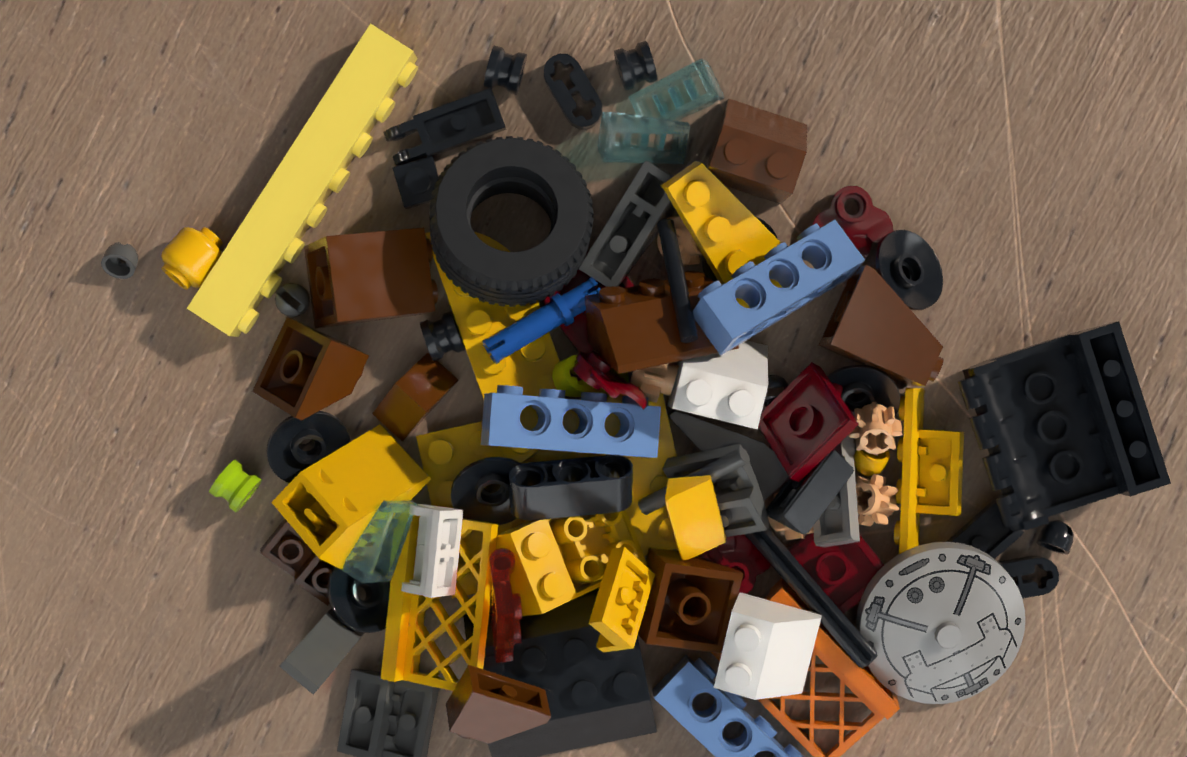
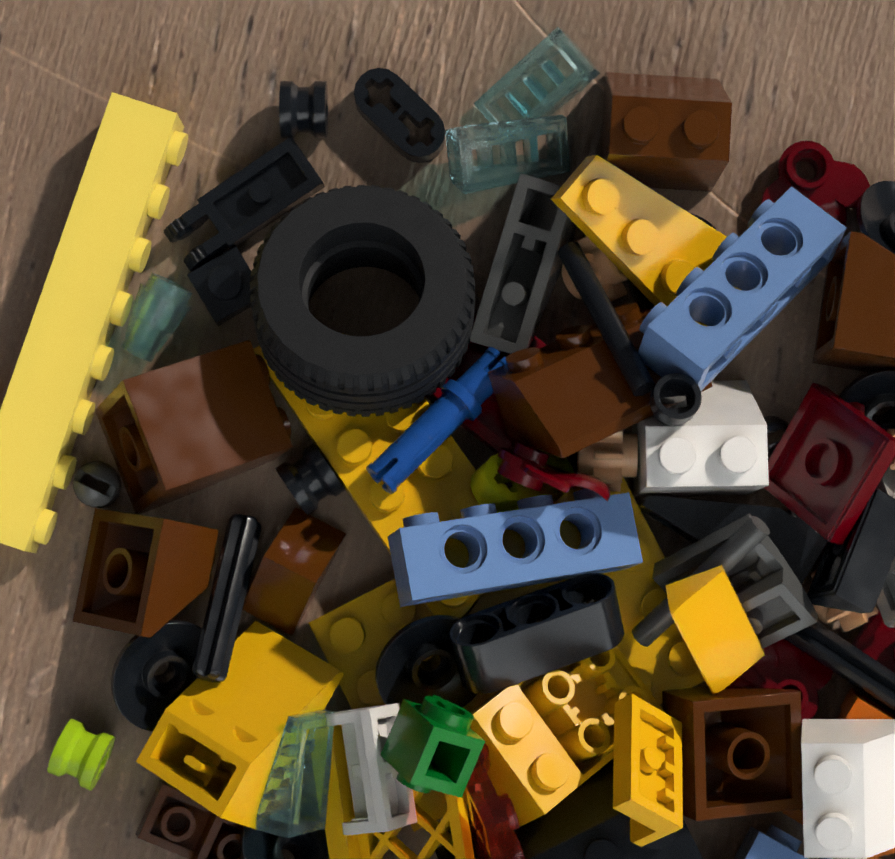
camera: 20 degrees left, 5 degrees down
black wheel [614,41,658,91] -> none
none -> clear light blue cone [121,272,193,362]
none -> black axle [192,514,262,682]
none -> green brick [380,695,485,798]
none -> black hinge [650,373,702,426]

